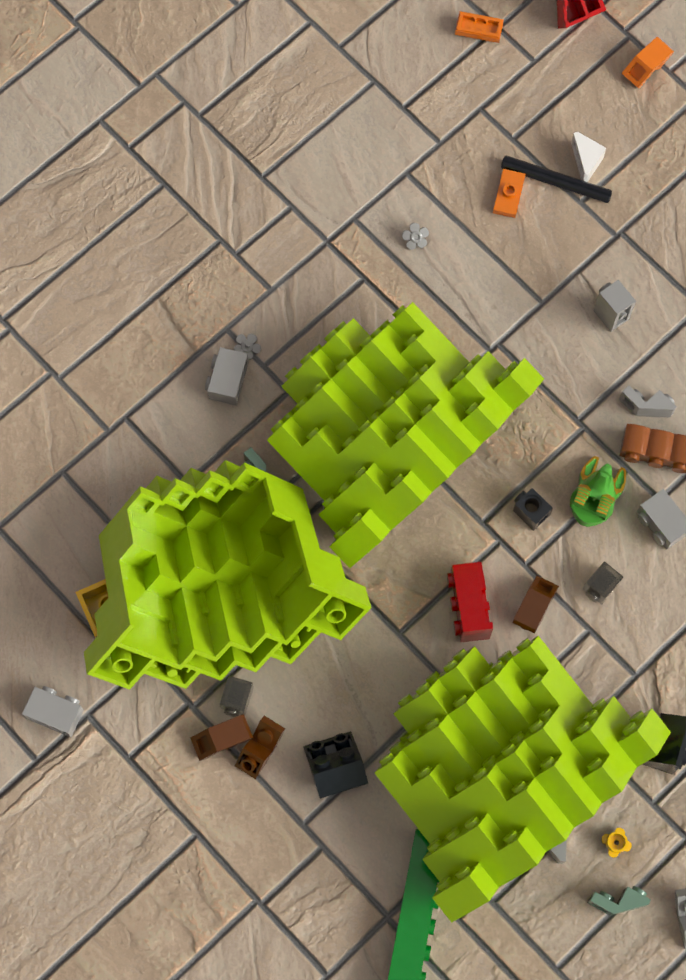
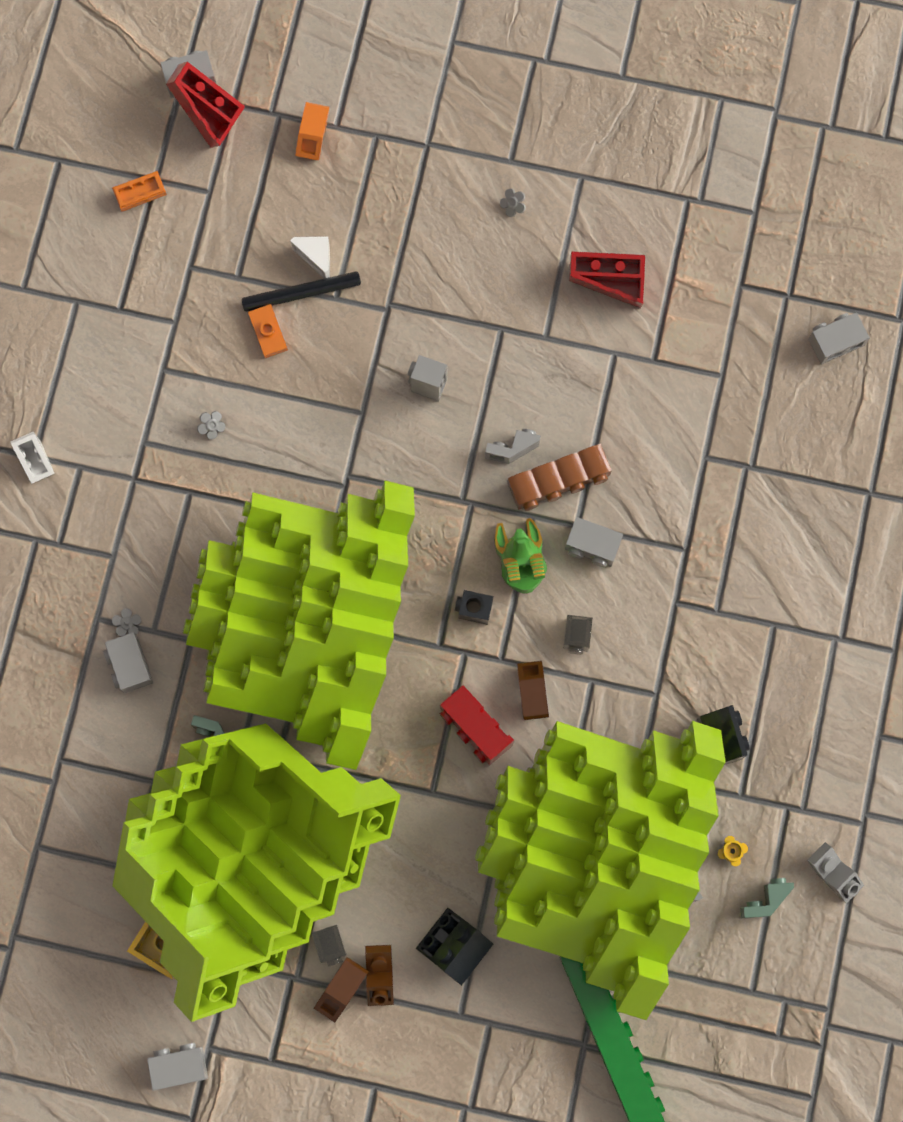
camera: 35 degrees left, 5 degrees up
none -> white slope [10,432,54,484]

